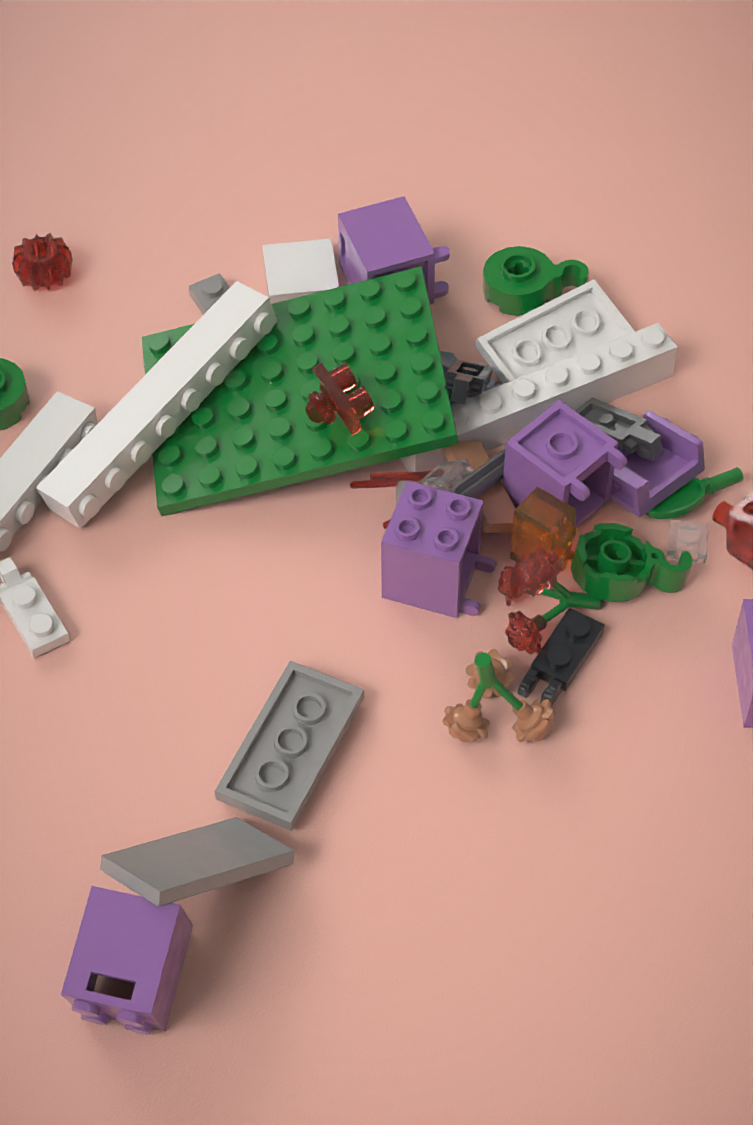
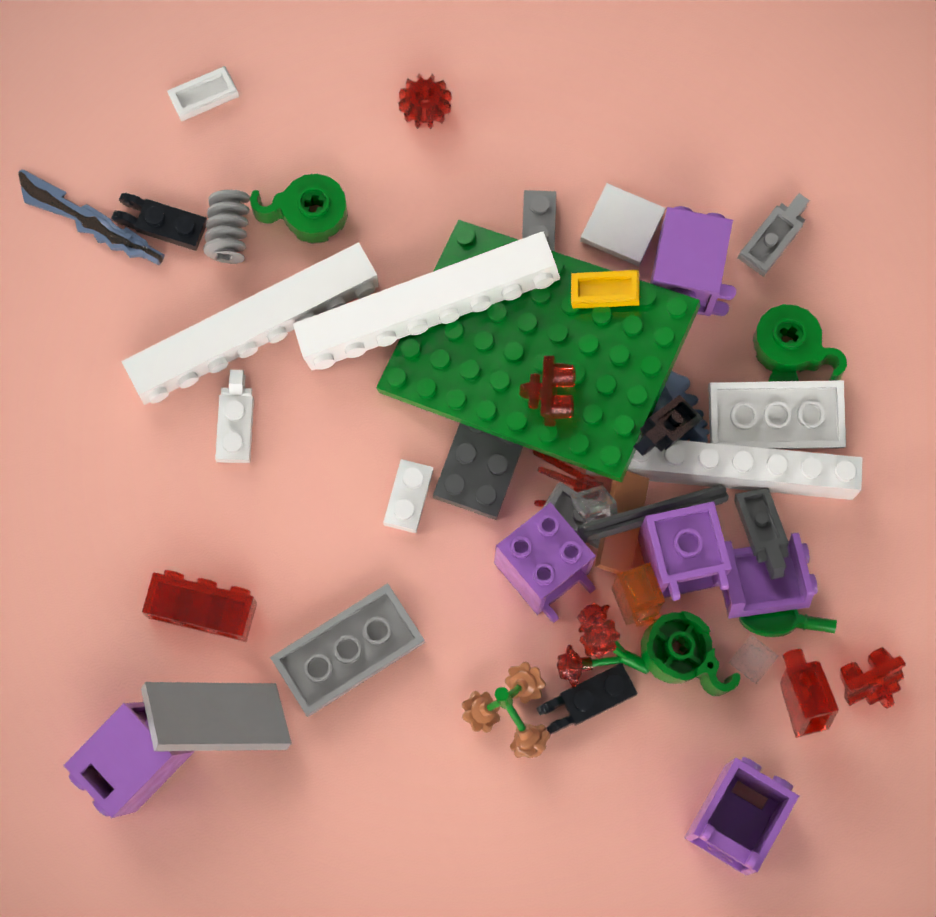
camera: 30 degrees right, 20 degrees up
none -> clear red brick [142,570,257,642]
none -> white plate [383,459,433,533]
none -> dark grey plate [433,423,523,520]
none -> yellow tile [571,270,640,309]
none -> light grey hinge [738,193,810,277]

